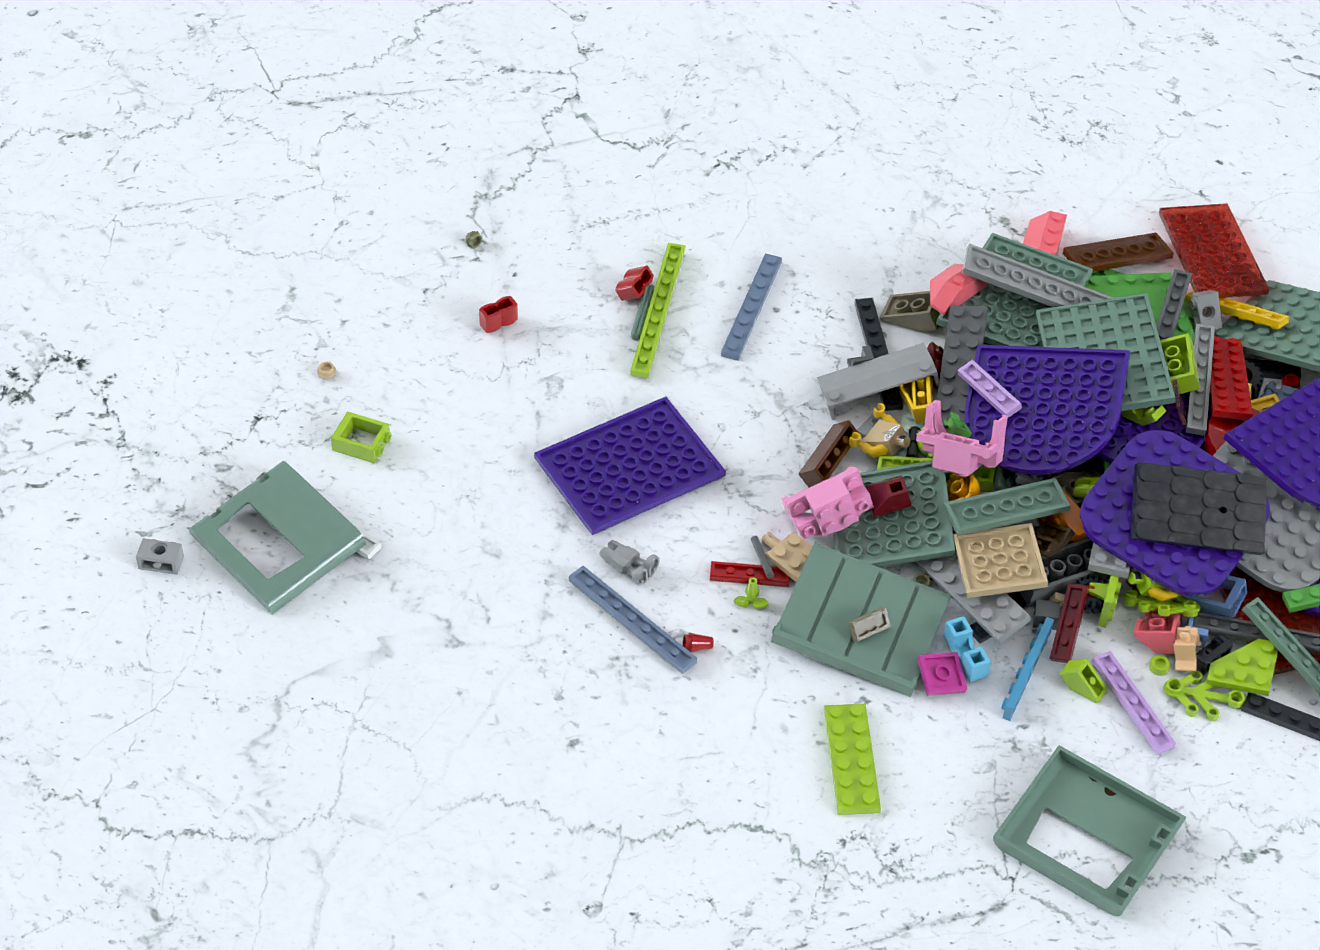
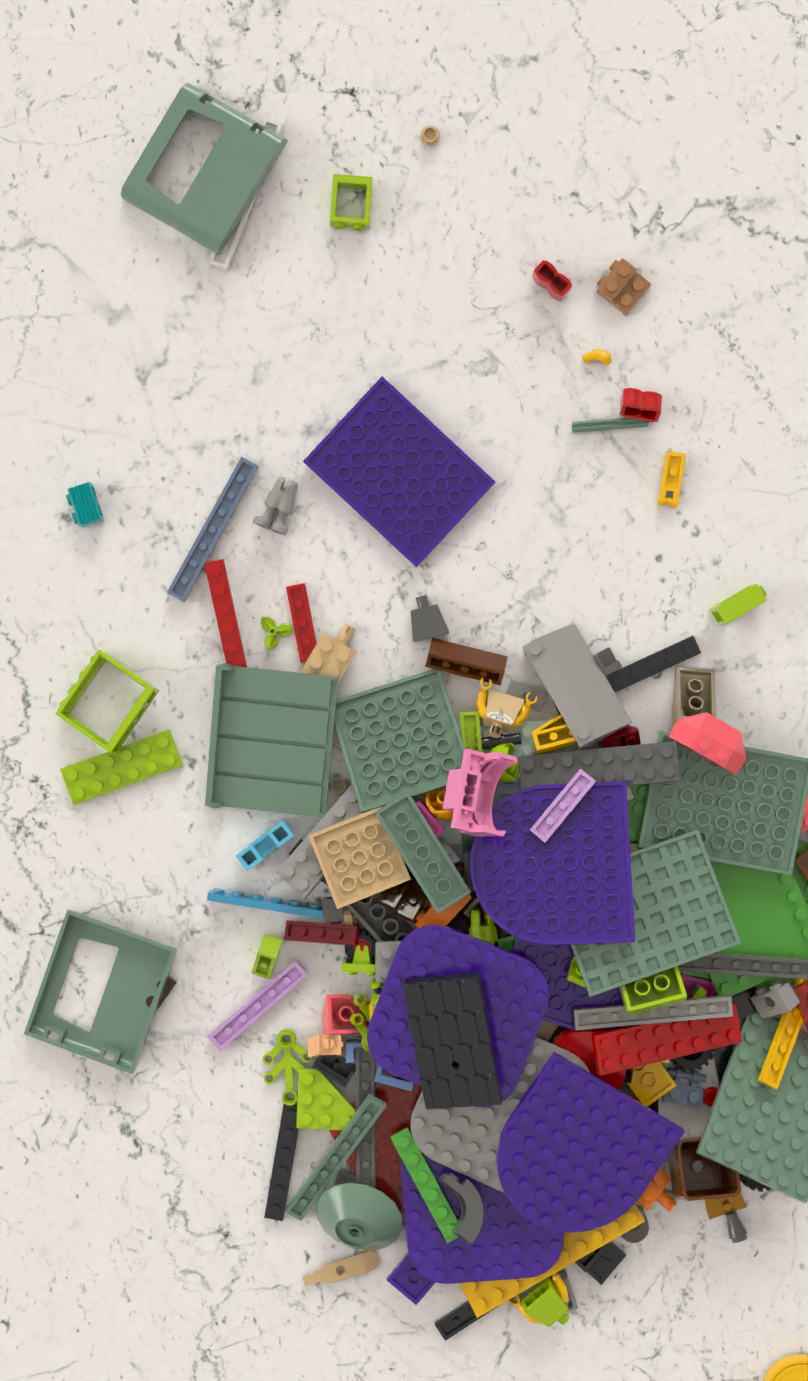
camera: 75 degrees right, 40 degrees up
light grey brick [136,538,184,575] -> none
olive plate [466,231,482,248] -> none
lime plate [630,242,686,379] -> none
red cone [683,632,714,652] -> none
sand blue plate [721,253,782,361] -> none
dark grey bar [751,536,774,579] -> none
bright pink piece [781,466,874,540] -> none
plate [848,607,891,642] -> none
dark red slope [865,475,912,517] -> none
dark pink plate [917,652,967,696] -> none
bright green plate [944,412,972,438] -> none
light grey plate [962,243,1113,307] -> none
lime tile [1149,655,1171,676] -> none
clear pink piece [1173,379,1186,425] -> none
none -> lime window [55,650,160,754]
none -> teal brick [66,482,104,527]
none -> red plate [204,559,247,667]
none -> dark grey torso [411,595,449,642]
none -> yellow arm [582,349,612,365]
none -> medium nougat plate [596,258,651,315]
none -> yellow plate [657,451,686,508]
none -> lime window [709,584,767,625]

